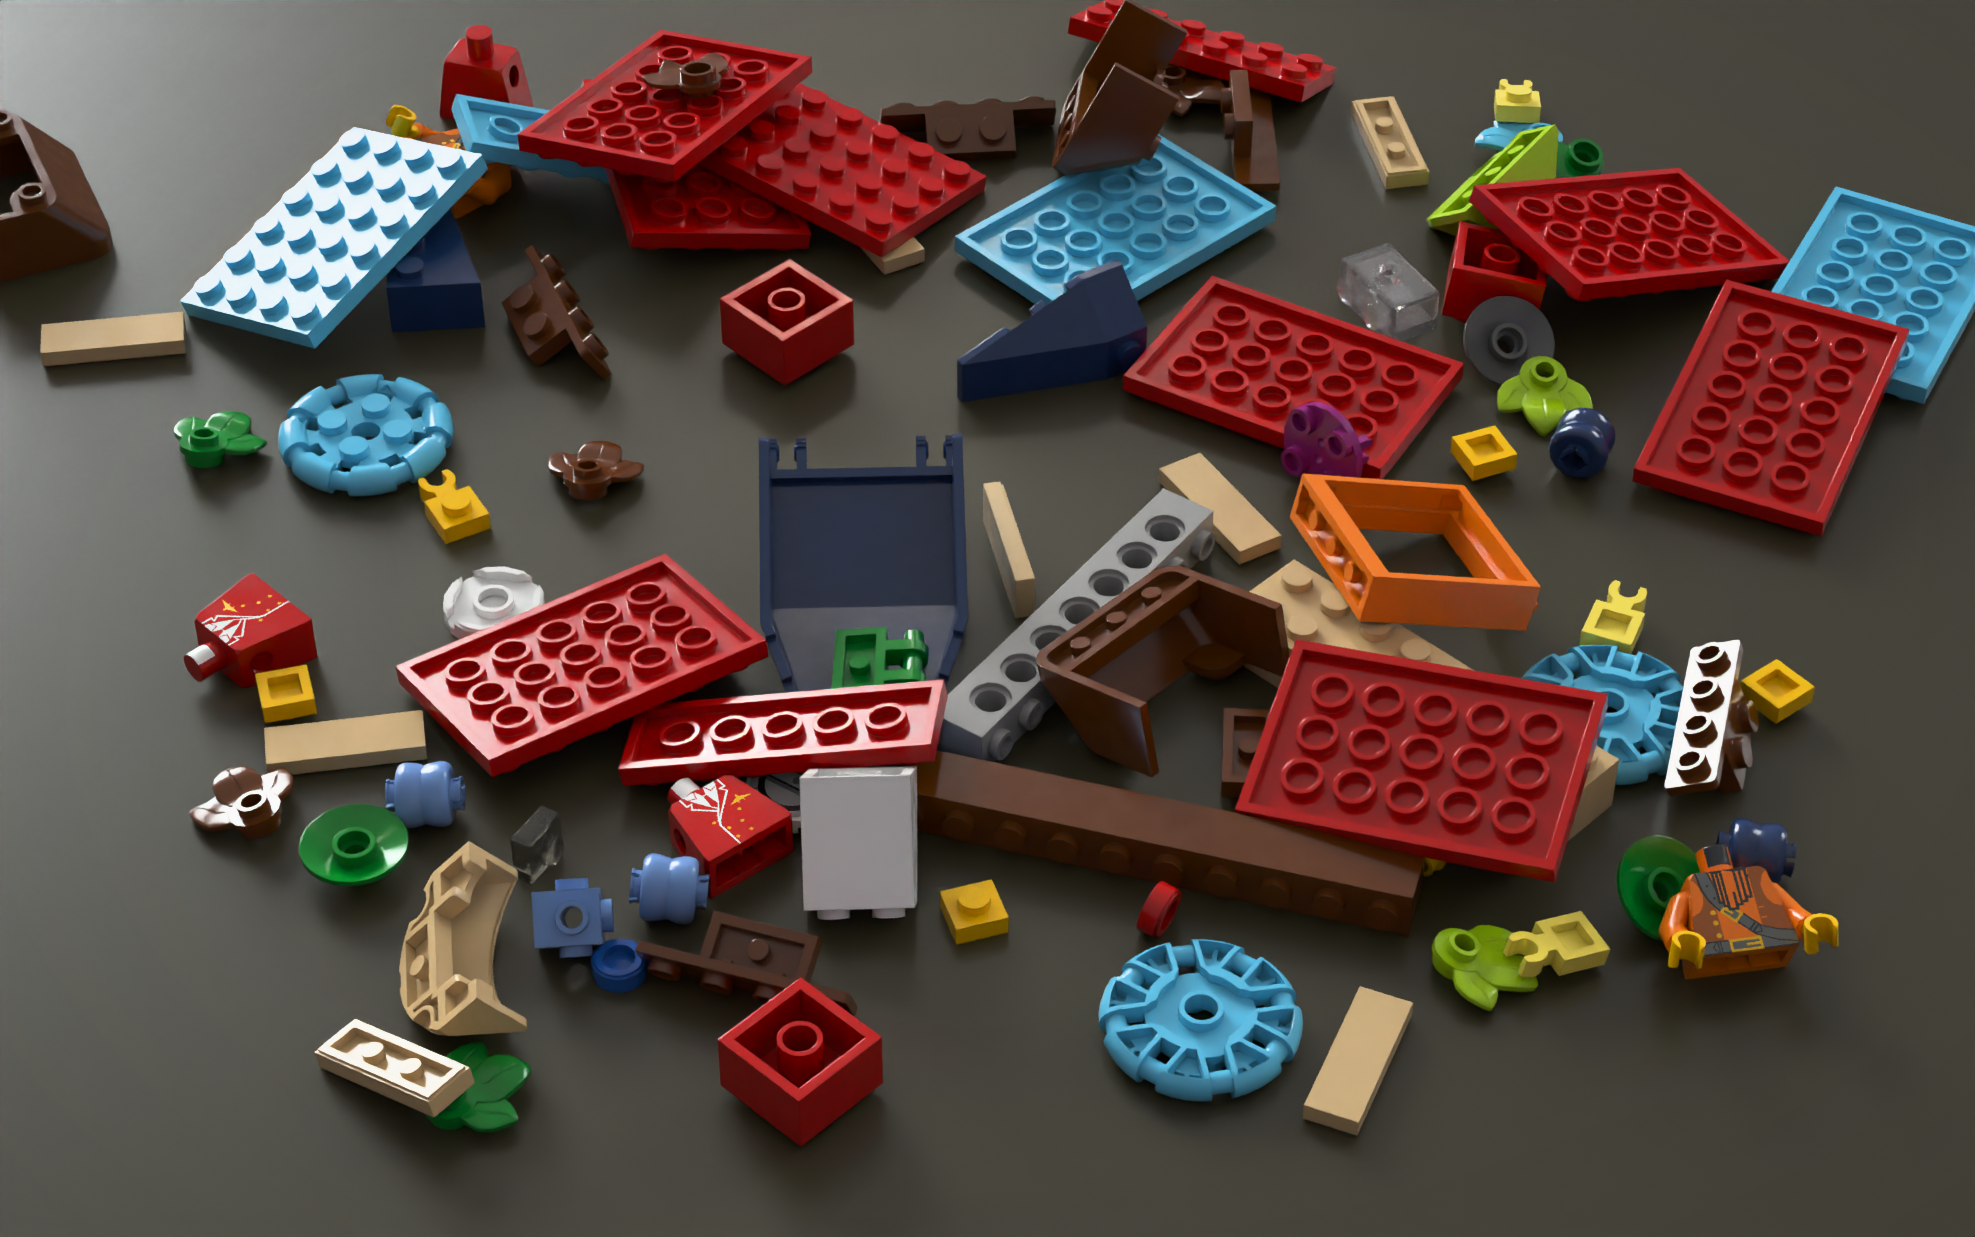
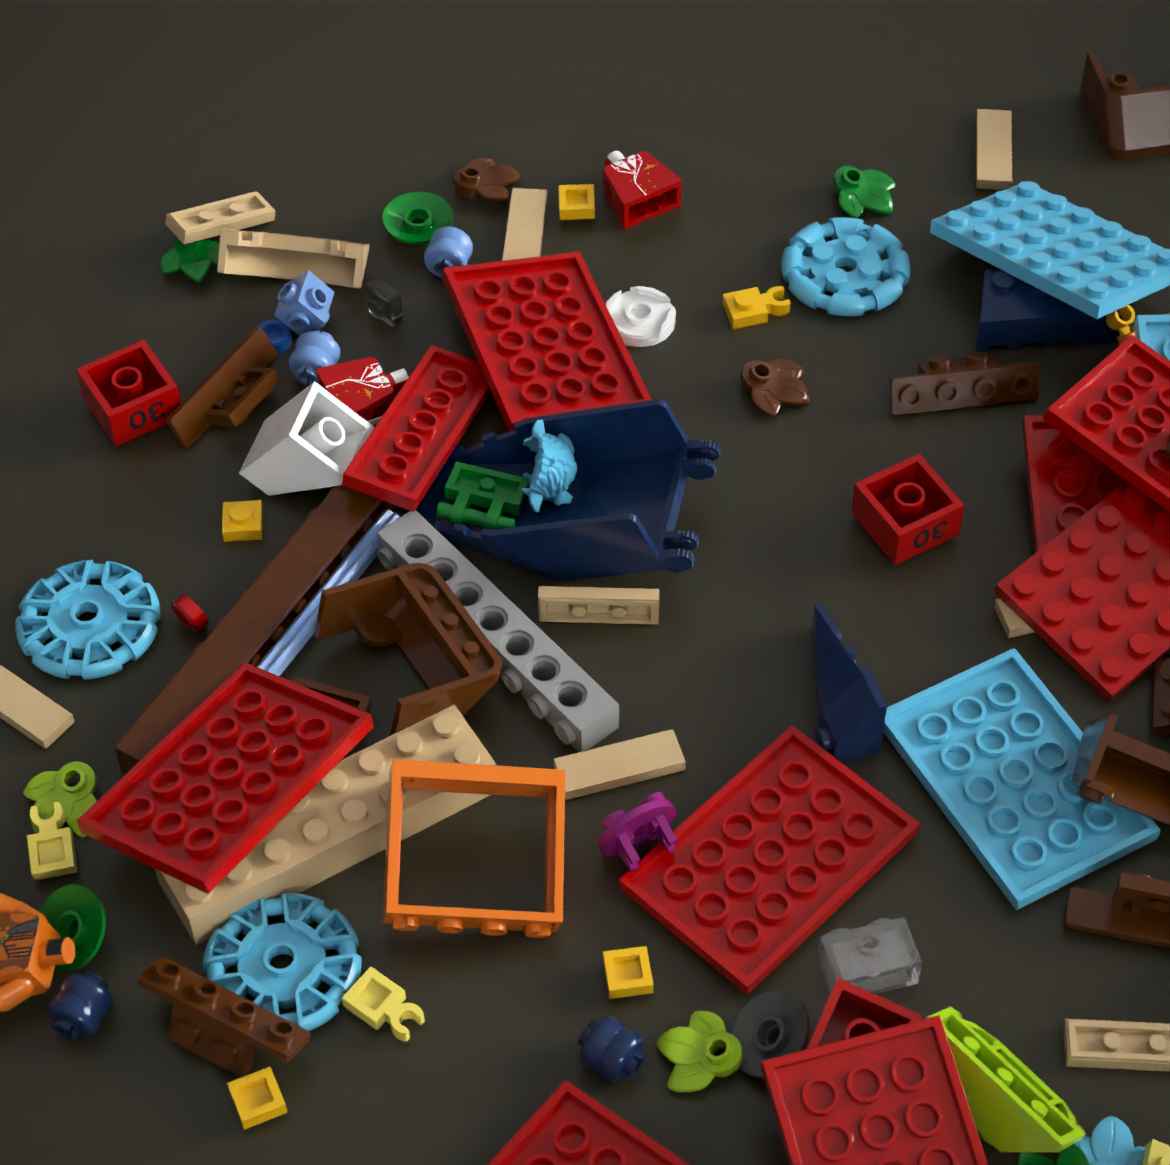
camera: 105 degrees right, 10 degrees up
none -> medium azure hair [521,419,577,513]

